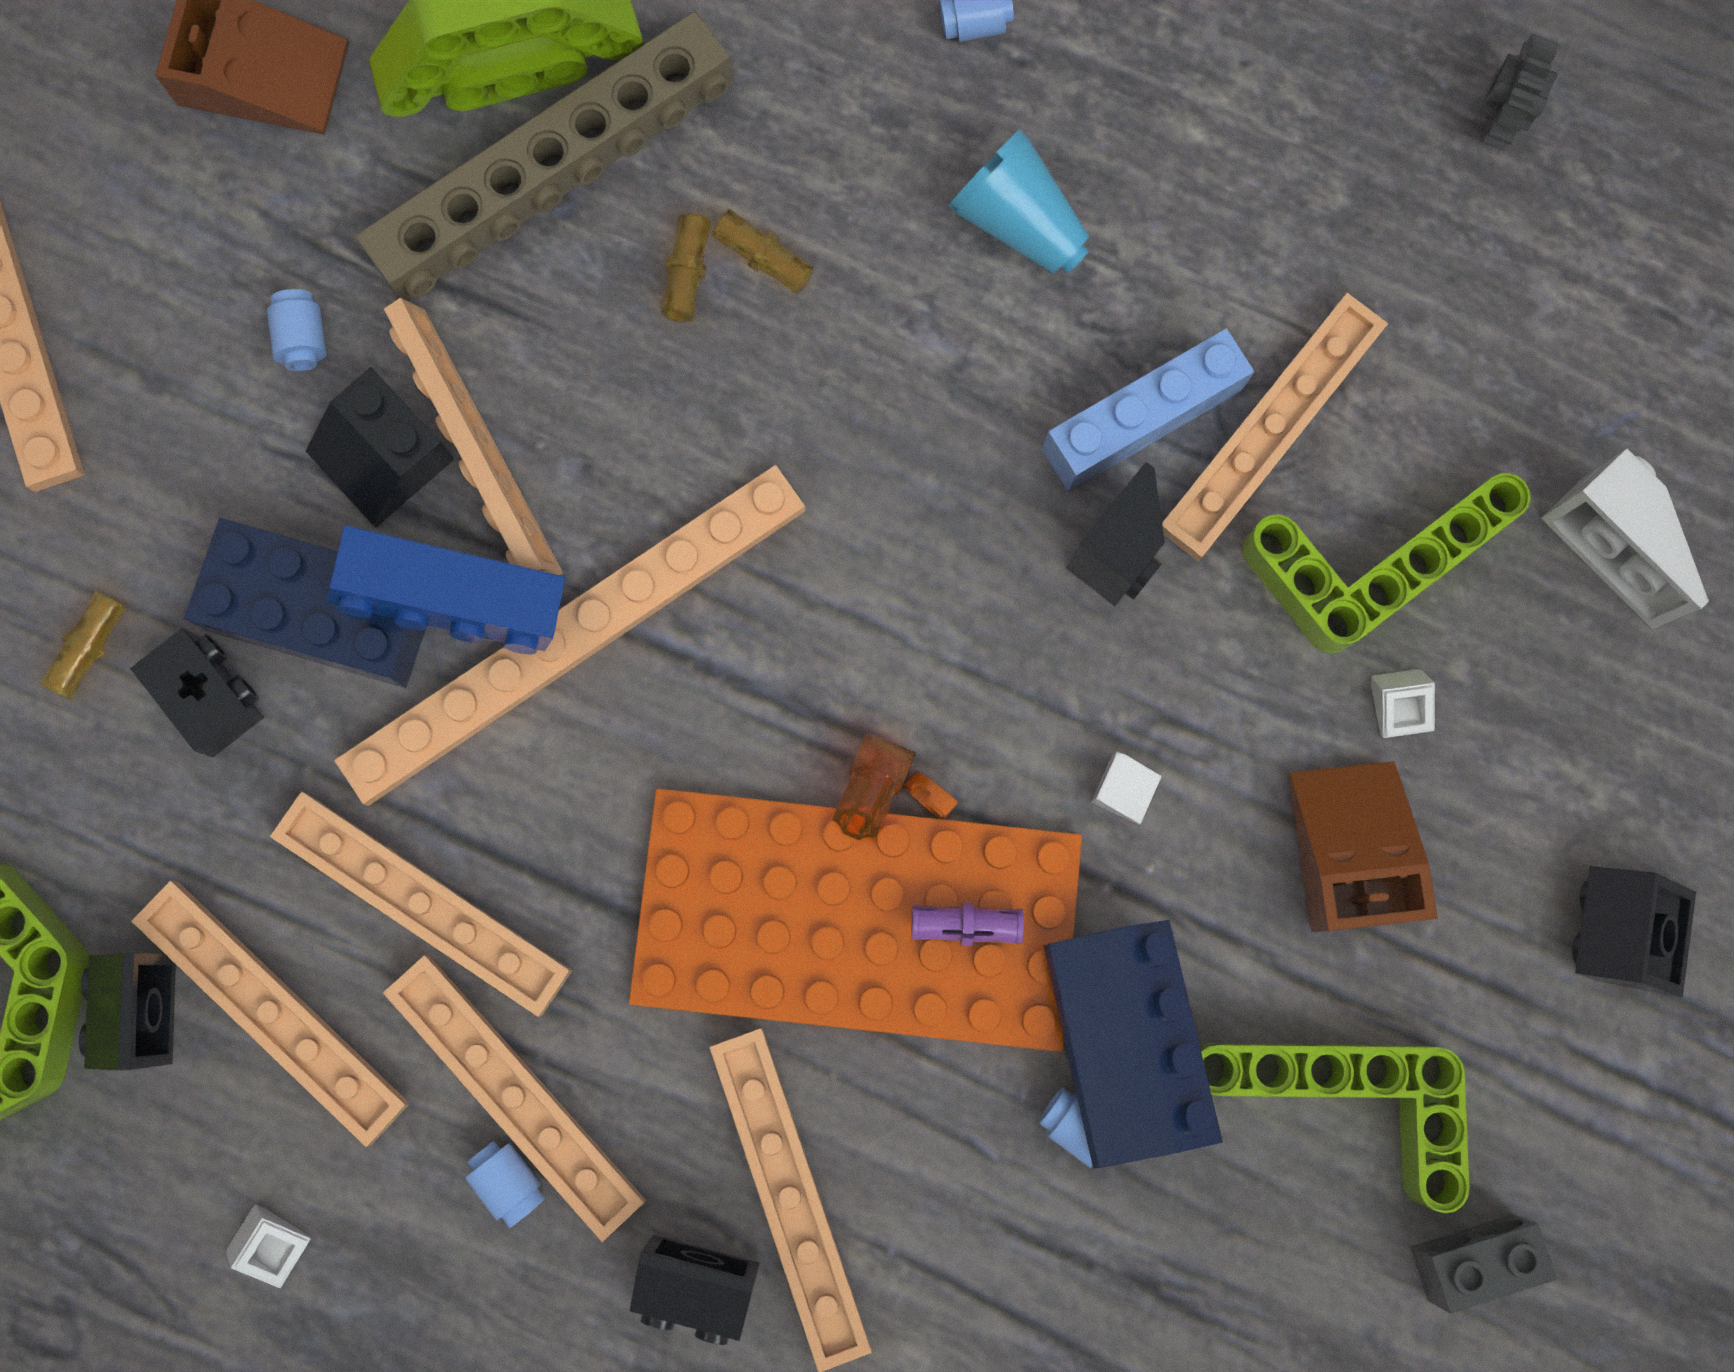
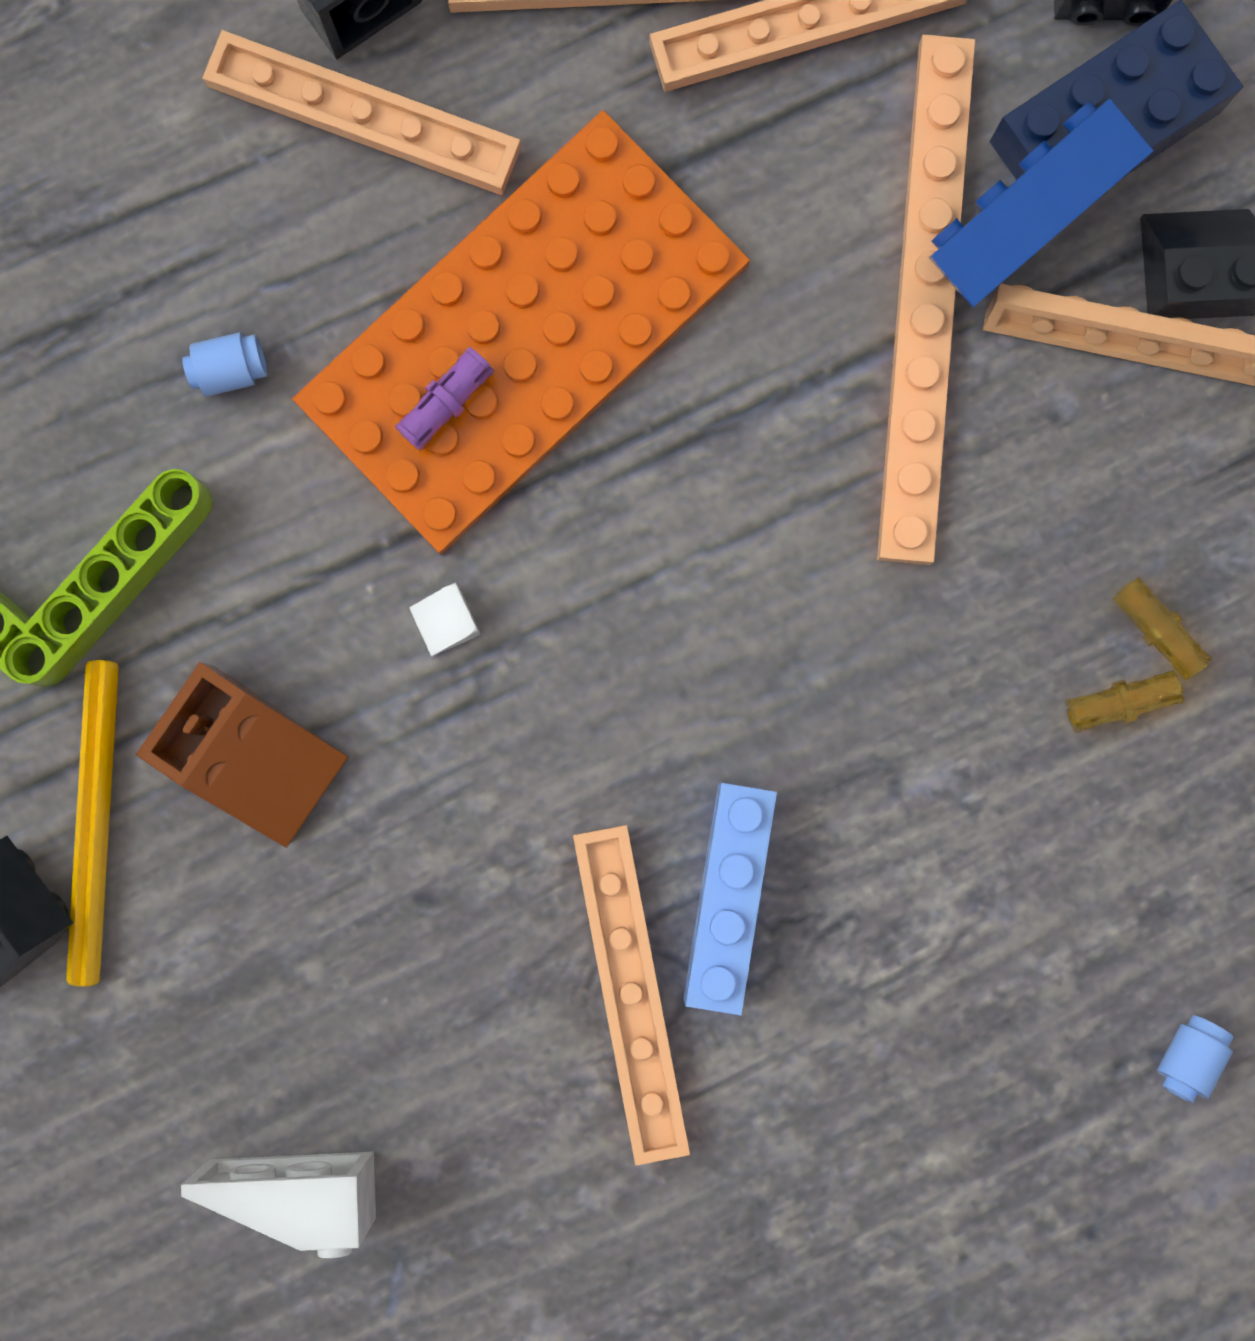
camera: 135 degrees right, 5 degrees up
clear orange piece [833,732,916,840] -> none
orange tile [903,771,958,819] -> none
medium azure cone [949,129,1089,274] -> none
dark blue slope [1044,920,1223,1169] -> none
black slope [1066,462,1165,606] -> none
lime beam [1242,473,1531,653] -> none
white slope [1371,669,1435,738] -> none
none -> yellow axle [66,660,119,987]

